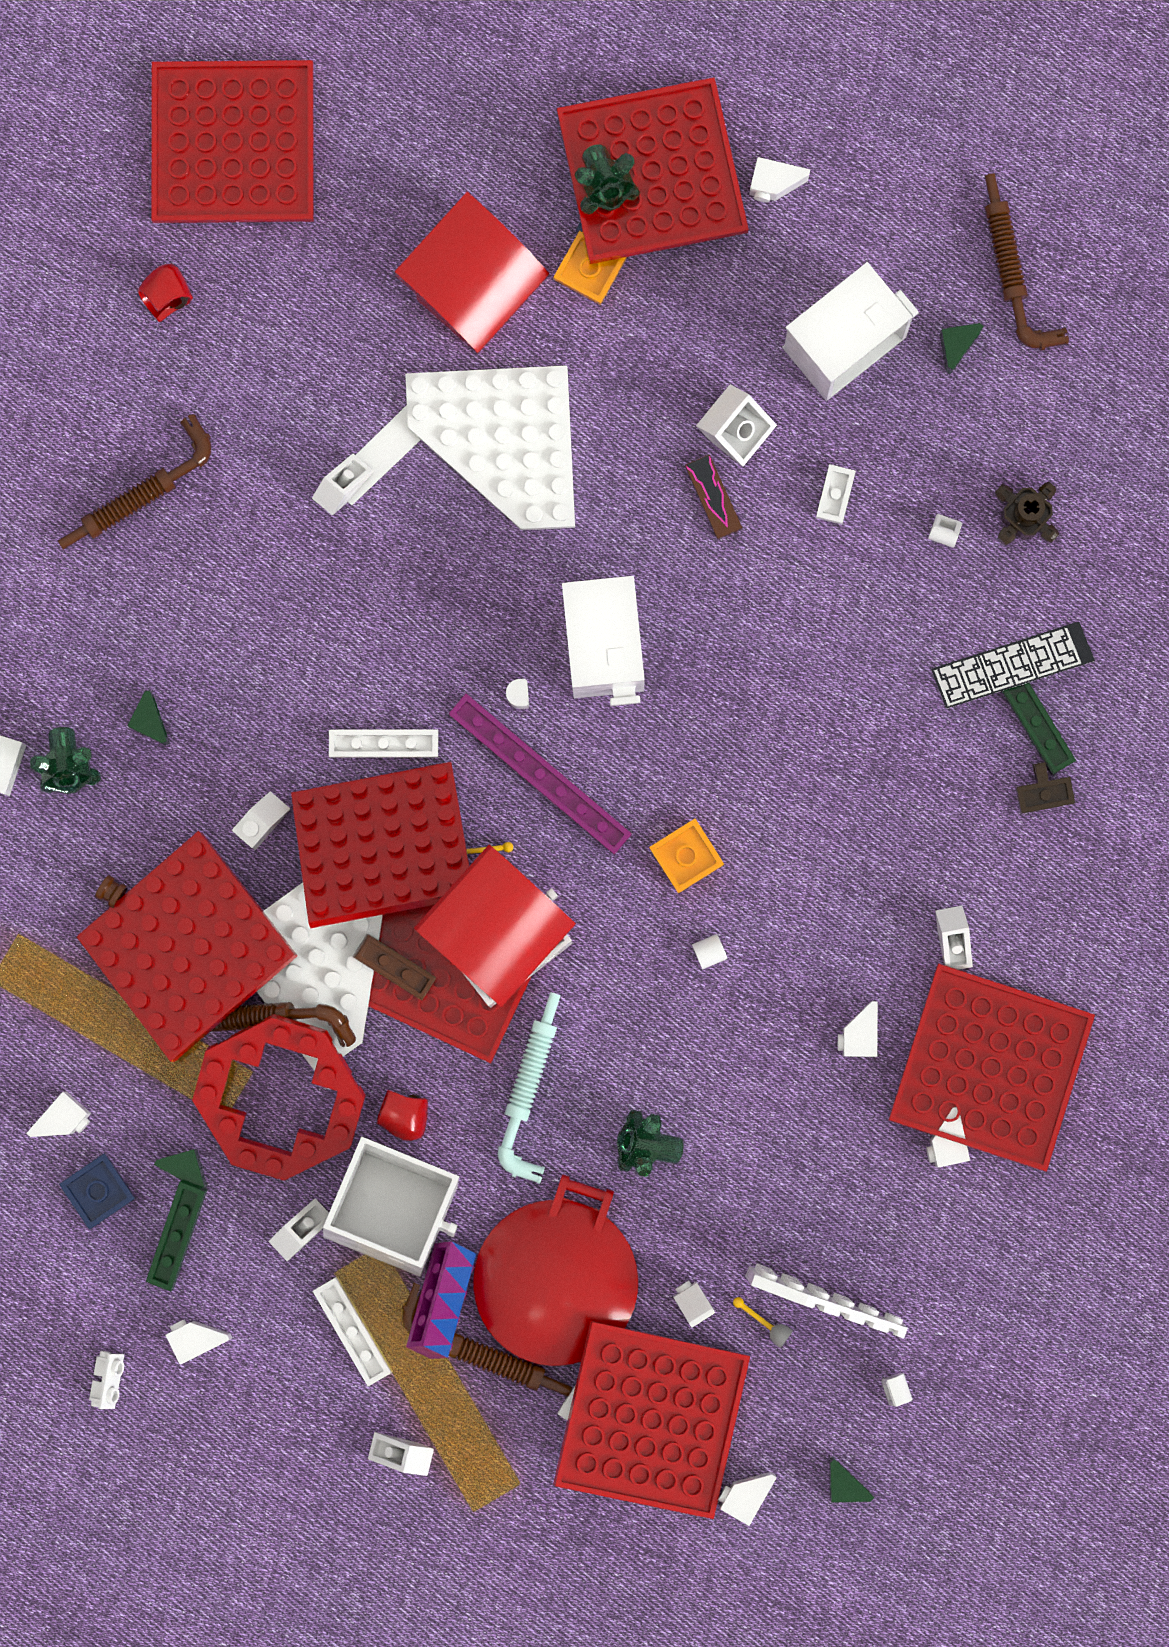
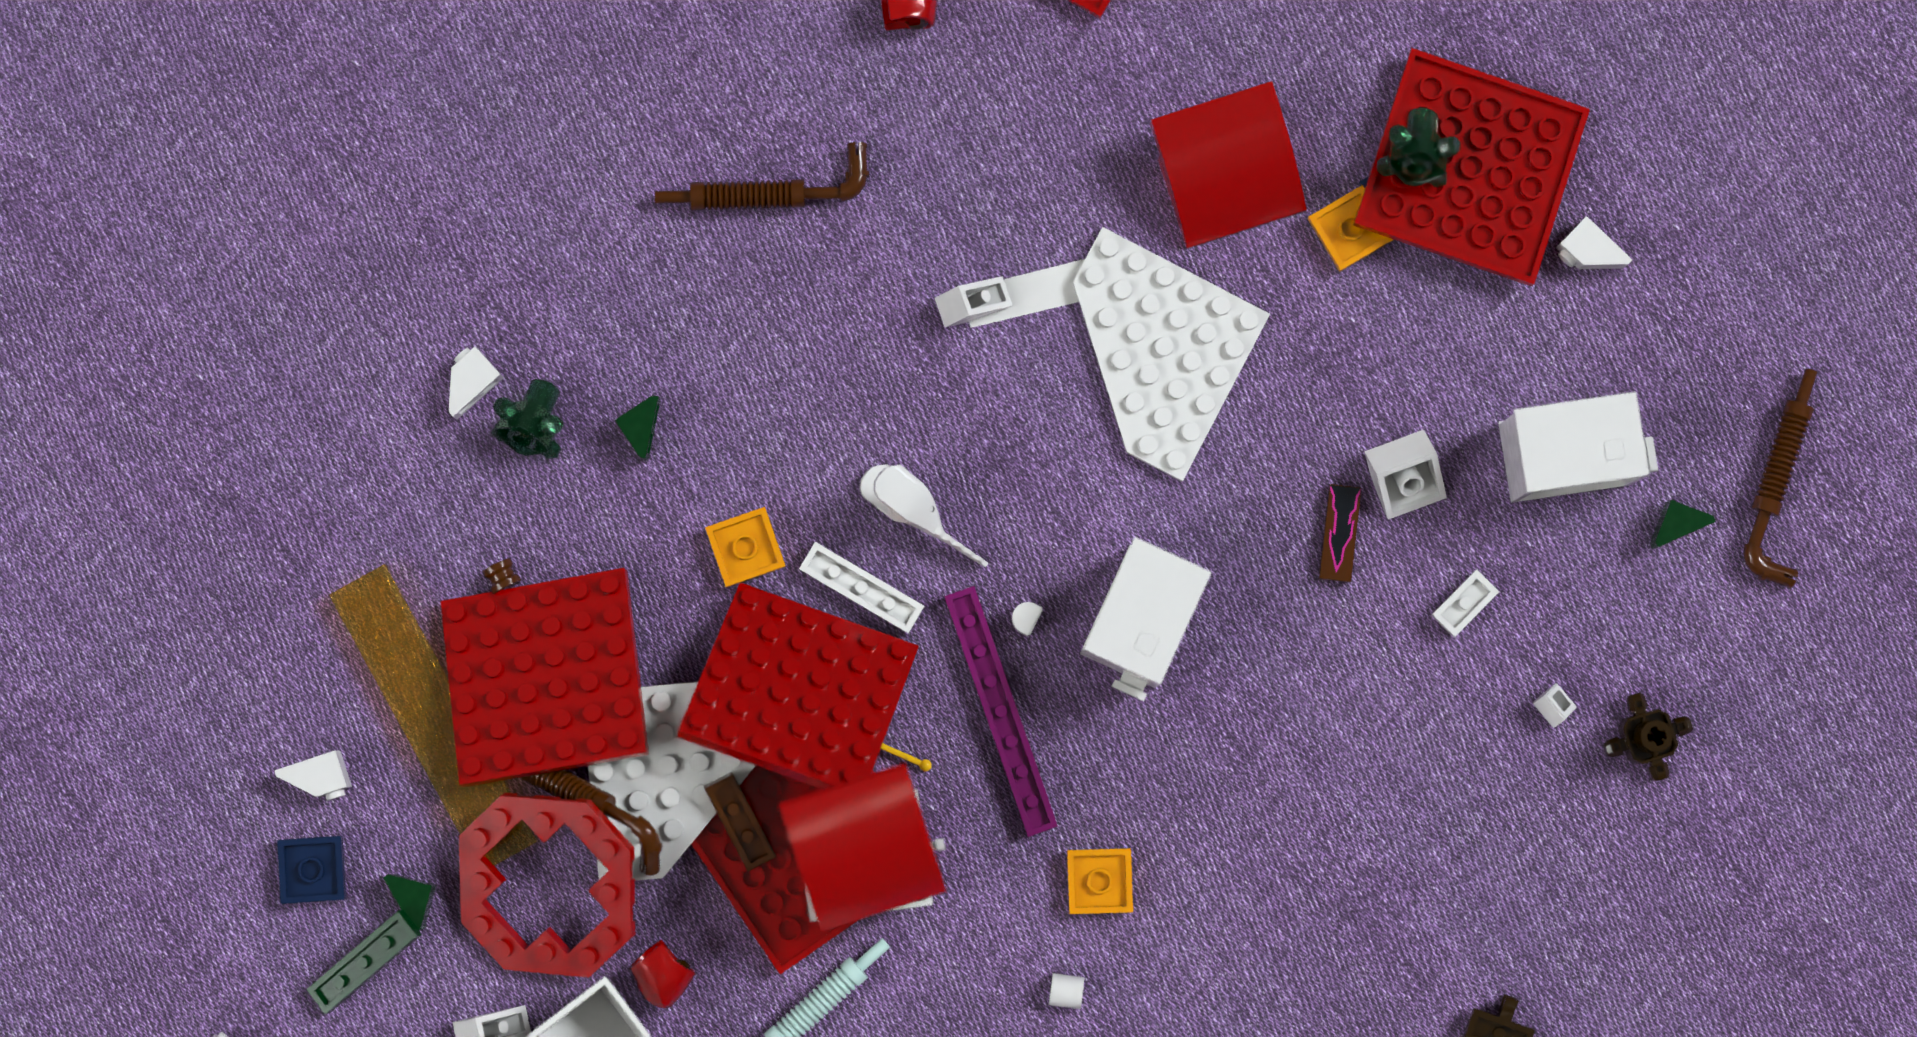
camera: 25 degrees right, 0 degrees up
white slope [232,791,291,850] -> none
sticker [931,622,1095,709] -> none
dark green tile [1001,683,1076,775] -> none
none -> light orange plate [705,507,786,588]
none -> white animal [859,464,988,568]

